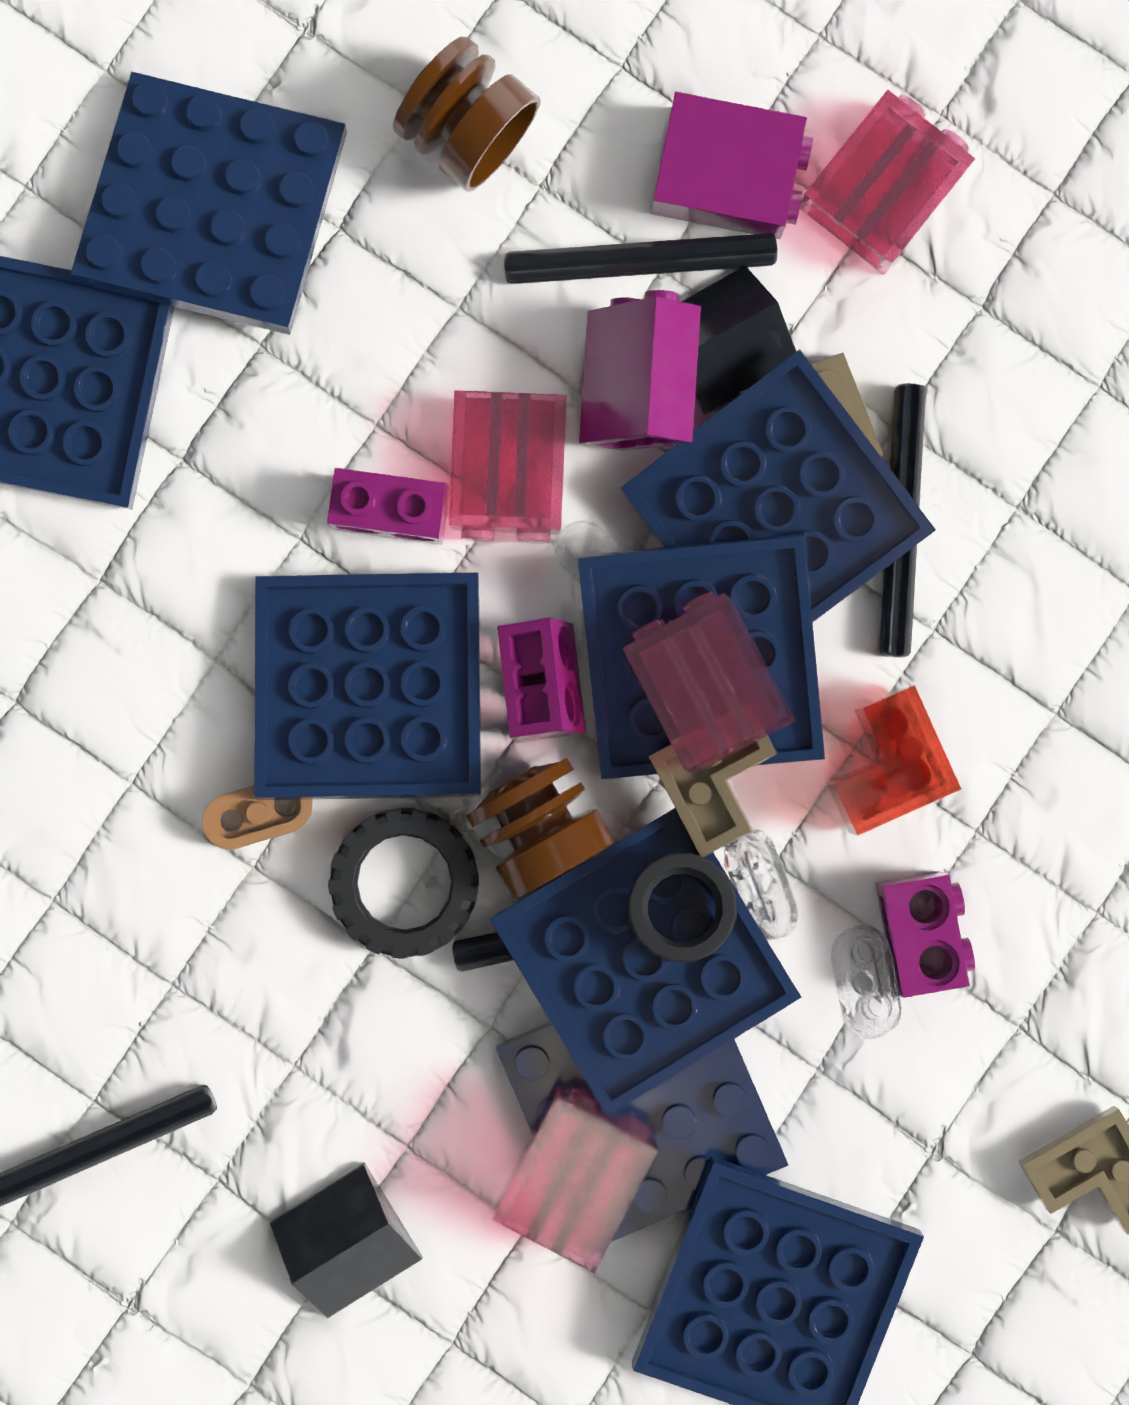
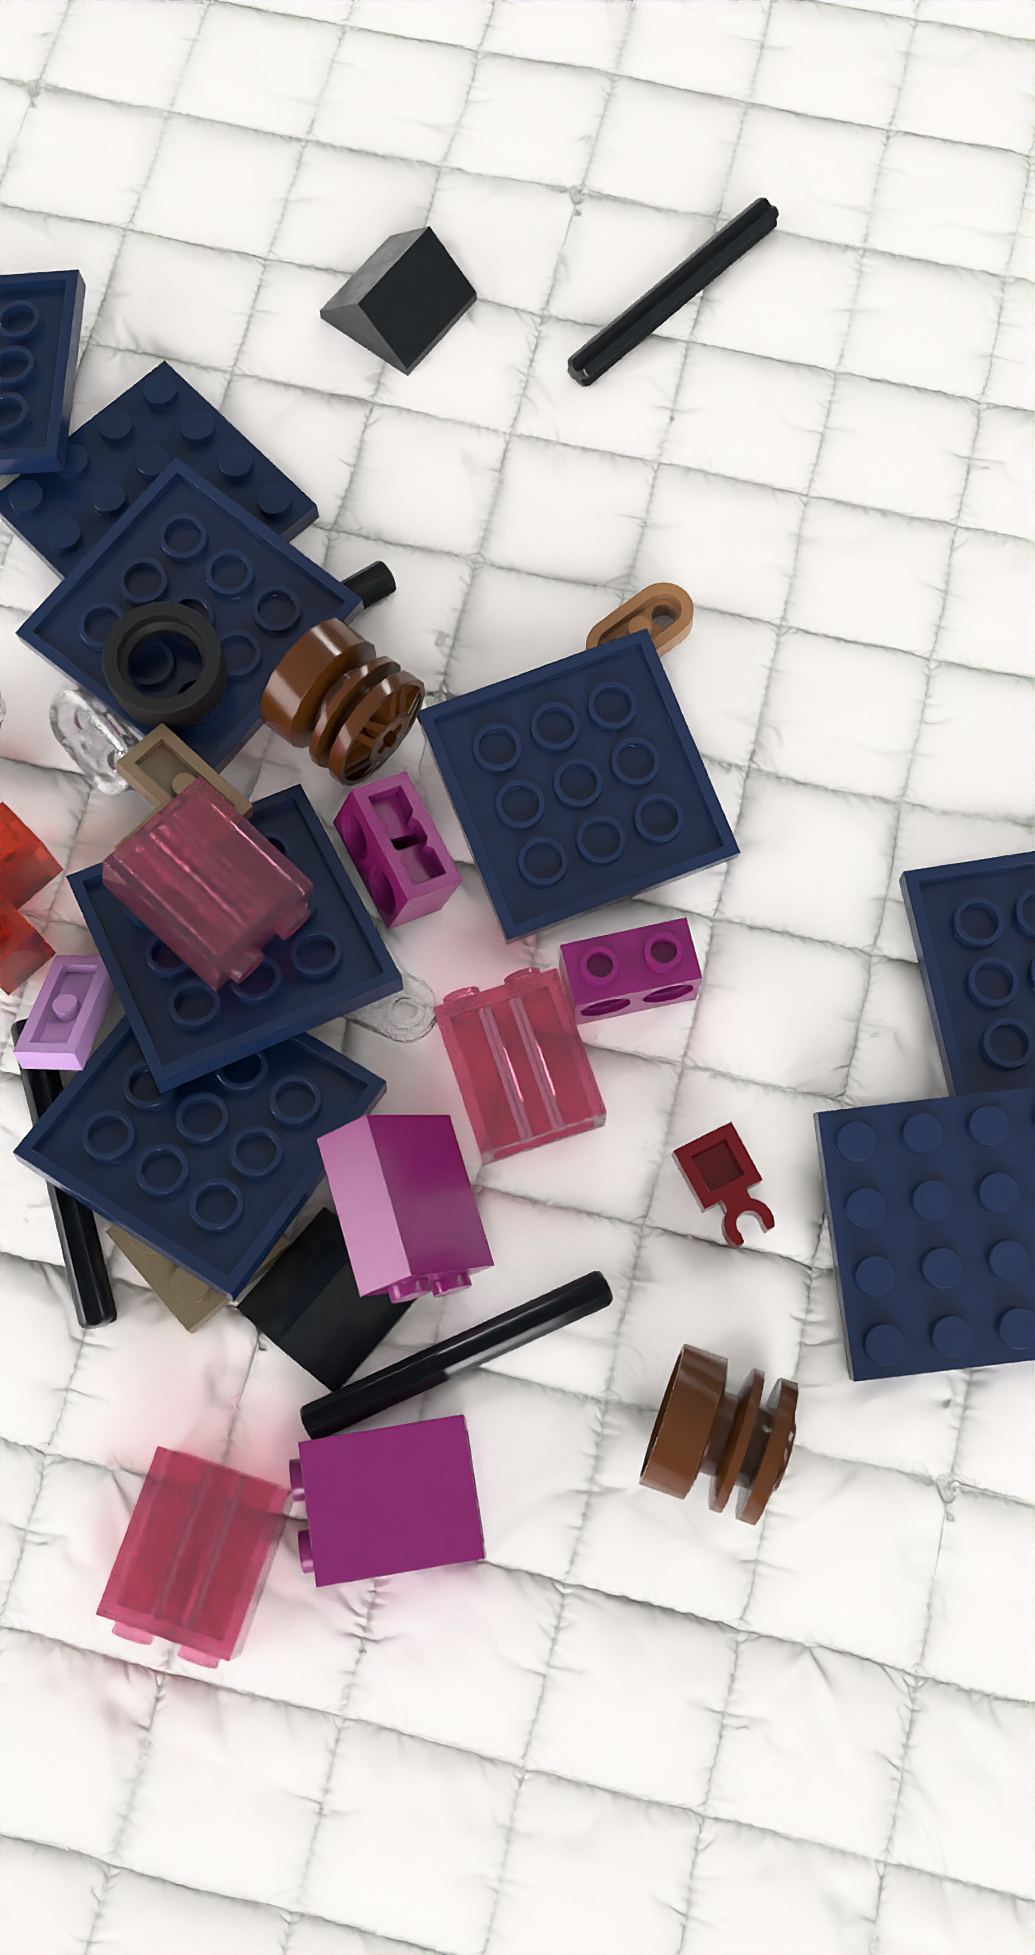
camera: 155 degrees right, 15 degrees down
black tyre [328,808,479,959] -> none
clear pink brick [492,1087,659,1274] -> none
none -> lavender plate [13,955,115,1070]
none -> dark red plate [671,1122,775,1249]

